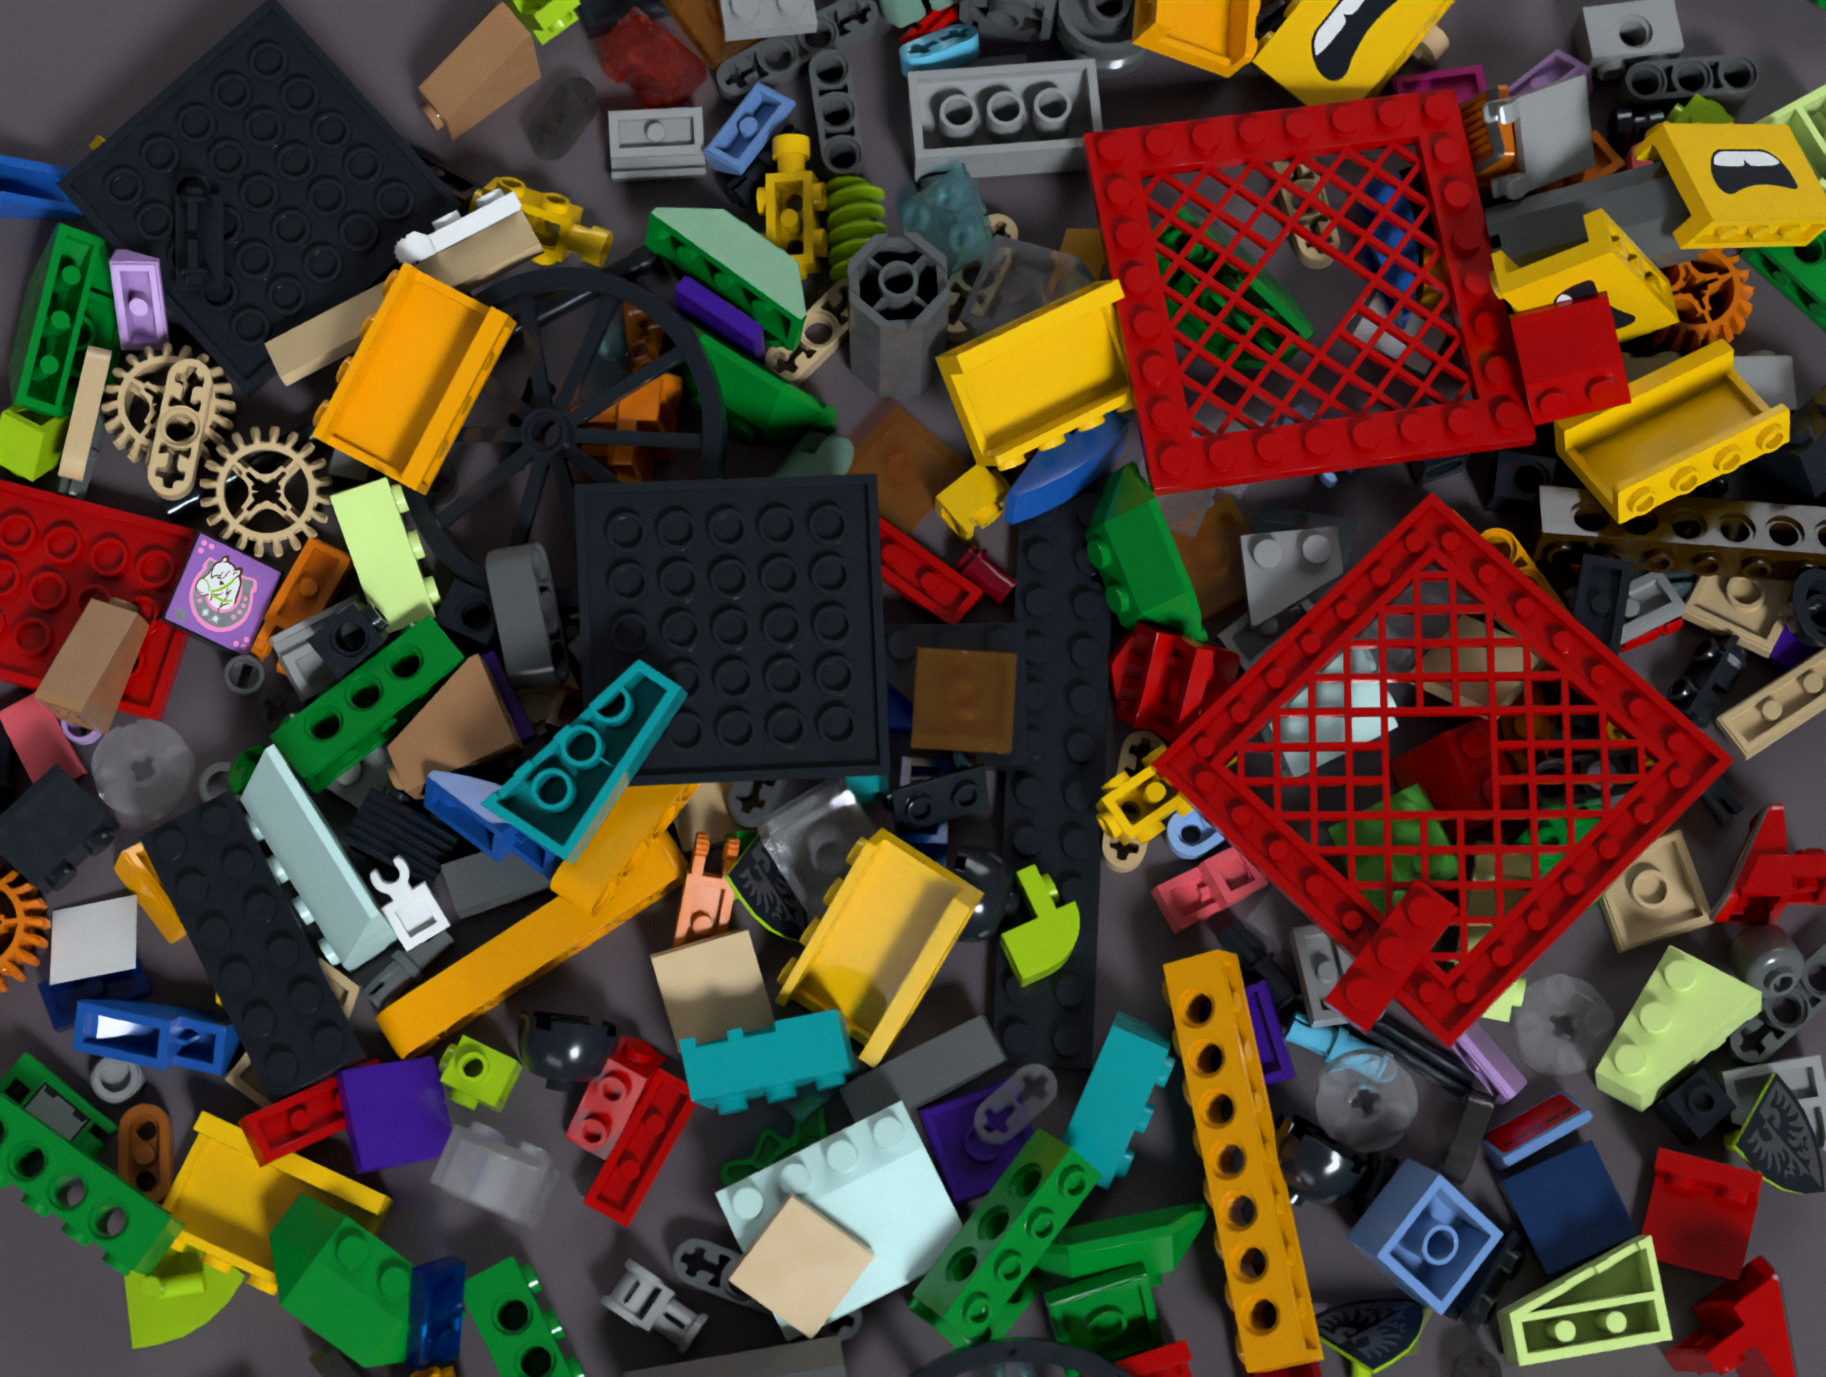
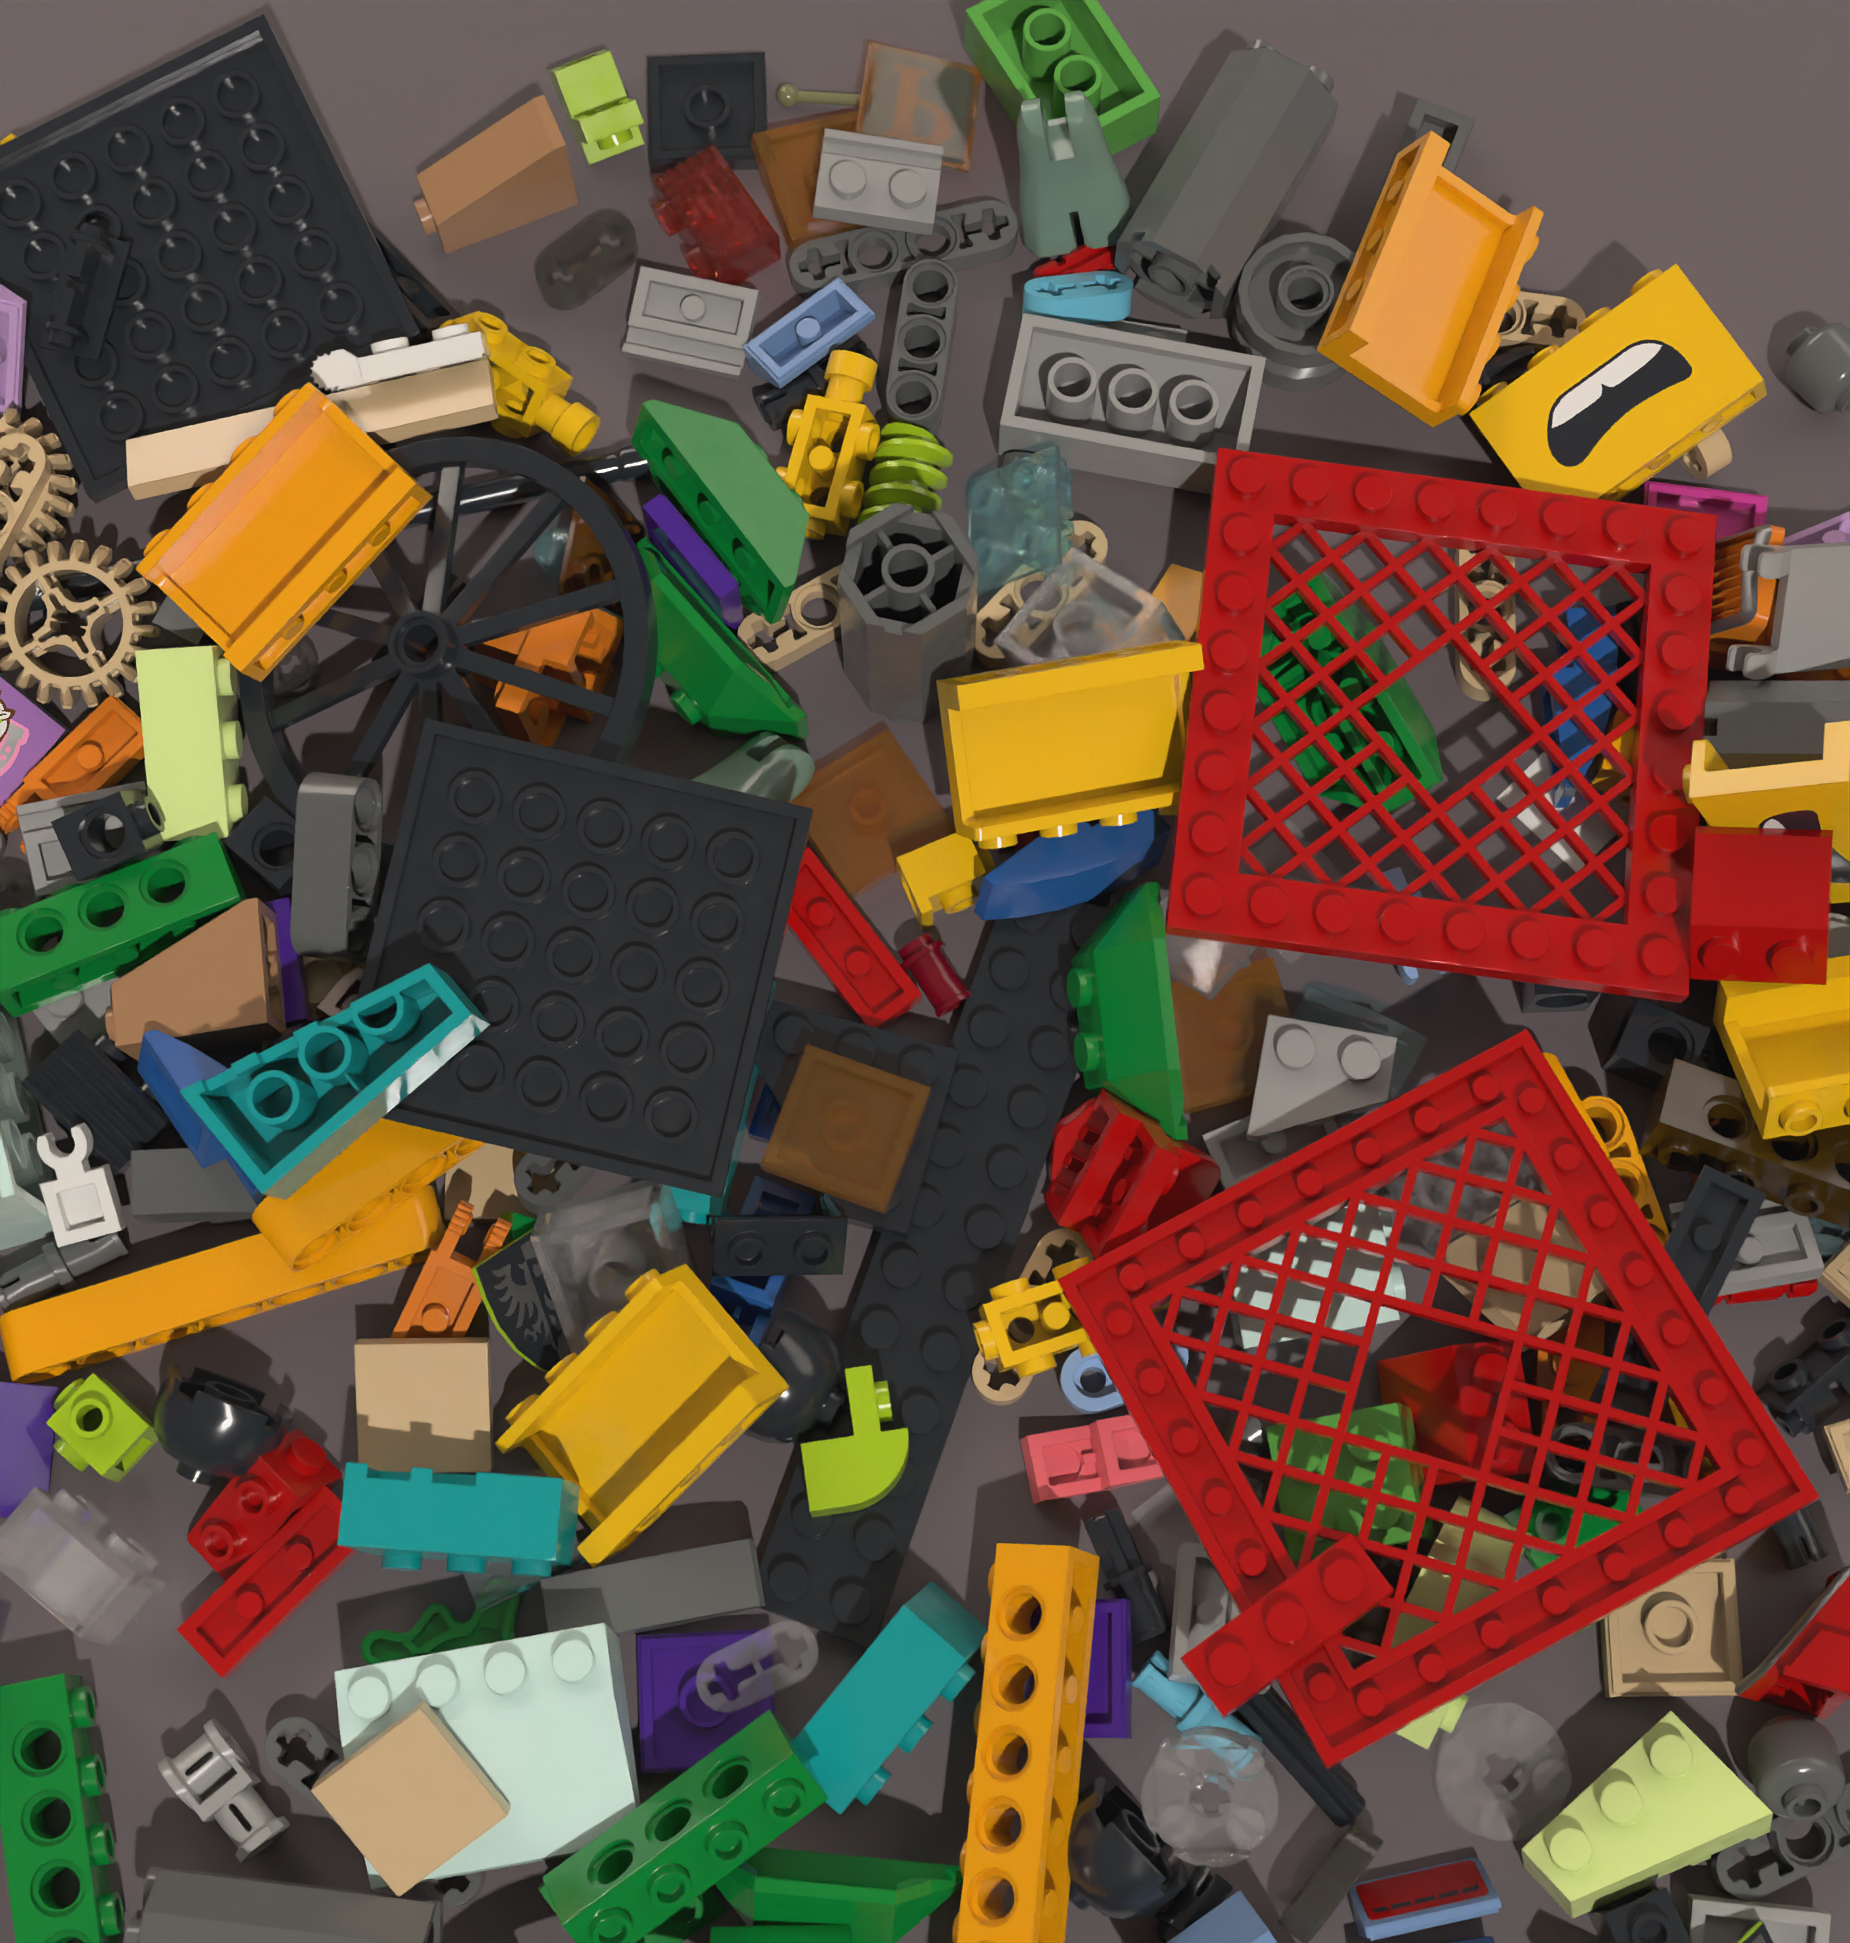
camera: 20 degrees right, 0 degrees up
lavender slope [1451,1022,1527,1105] -> none

